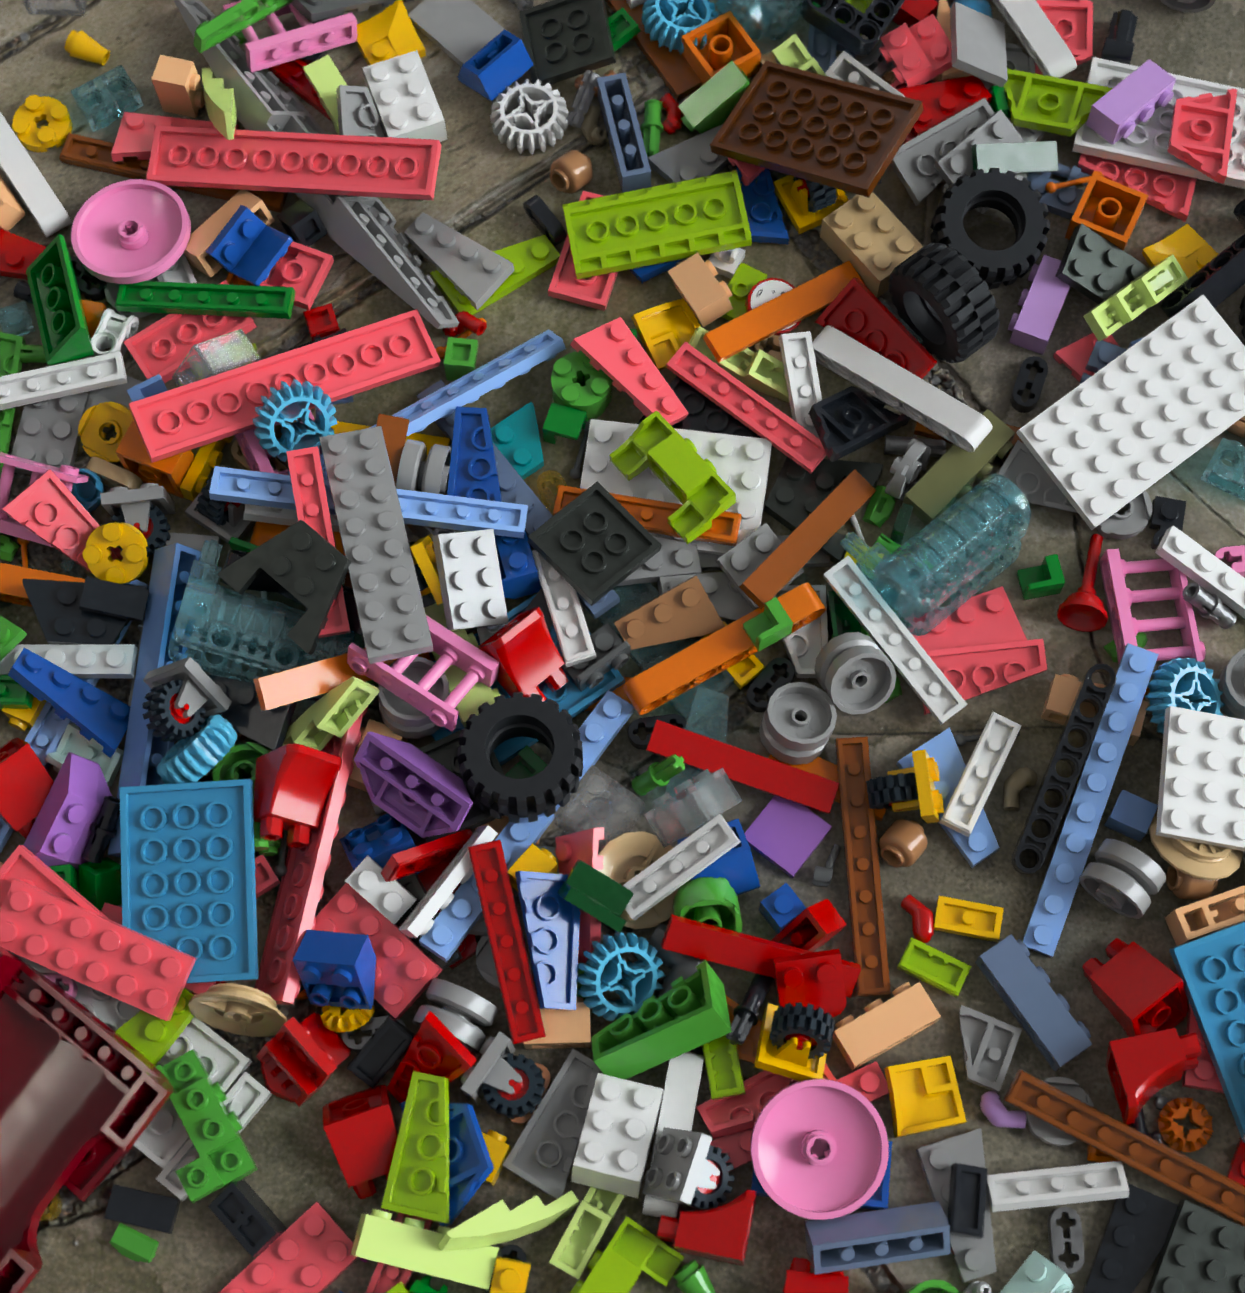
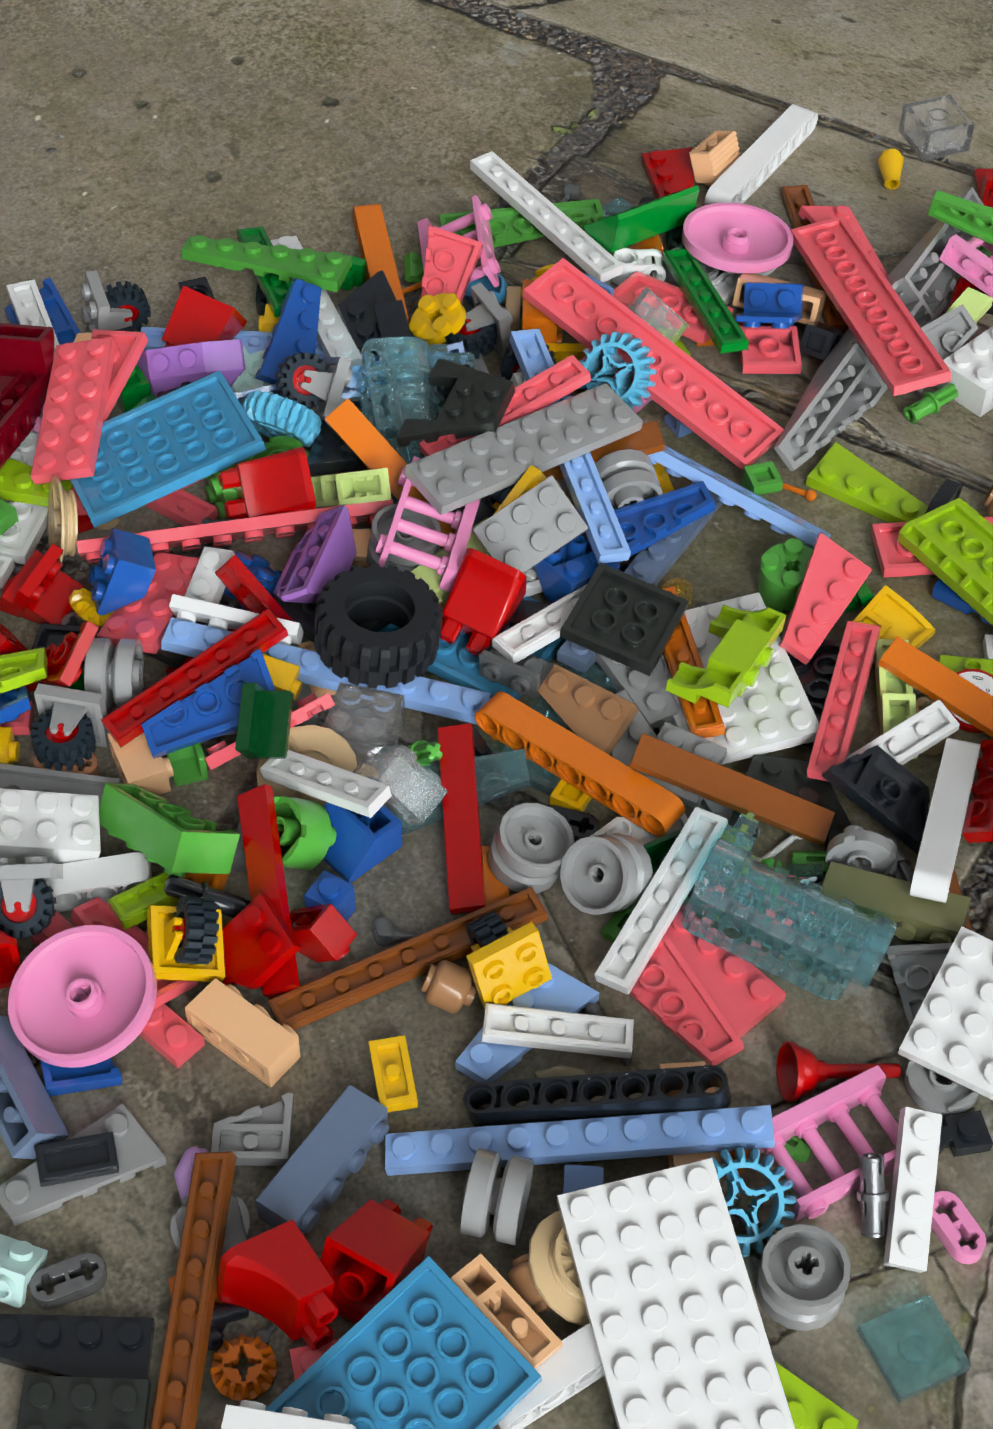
camera: 65 degrees right, 20 degrees down
light grey plate [11,393,89,475] -> none
yellow plate [12,95,73,153] -> none
clear light blue brick [70,65,144,132] -> none
light nougat brick [151,55,205,118] -> none
yellowish green slope [202,68,237,140] -> none
red tile [303,303,340,341] -> none
light grey wing [404,212,514,311] -> none
red arm [442,311,487,337] -> none
teal wing [491,401,544,480] -> none
green panel [542,402,587,444] -> none
medium azure gear [577,931,665,1021] -> none
light nougat brick [667,252,733,328] -> none
bright green panel [743,597,793,652] -> none
medium lavender tile [744,796,832,879] -> none
yellow plate [884,1055,967,1138] -> none
lime plate [897,937,972,998] -> none
red arm [900,895,934,943] -> none
white plate [987,1161,1129,1212] -> none
green panel [1017,554,1065,601] -> none

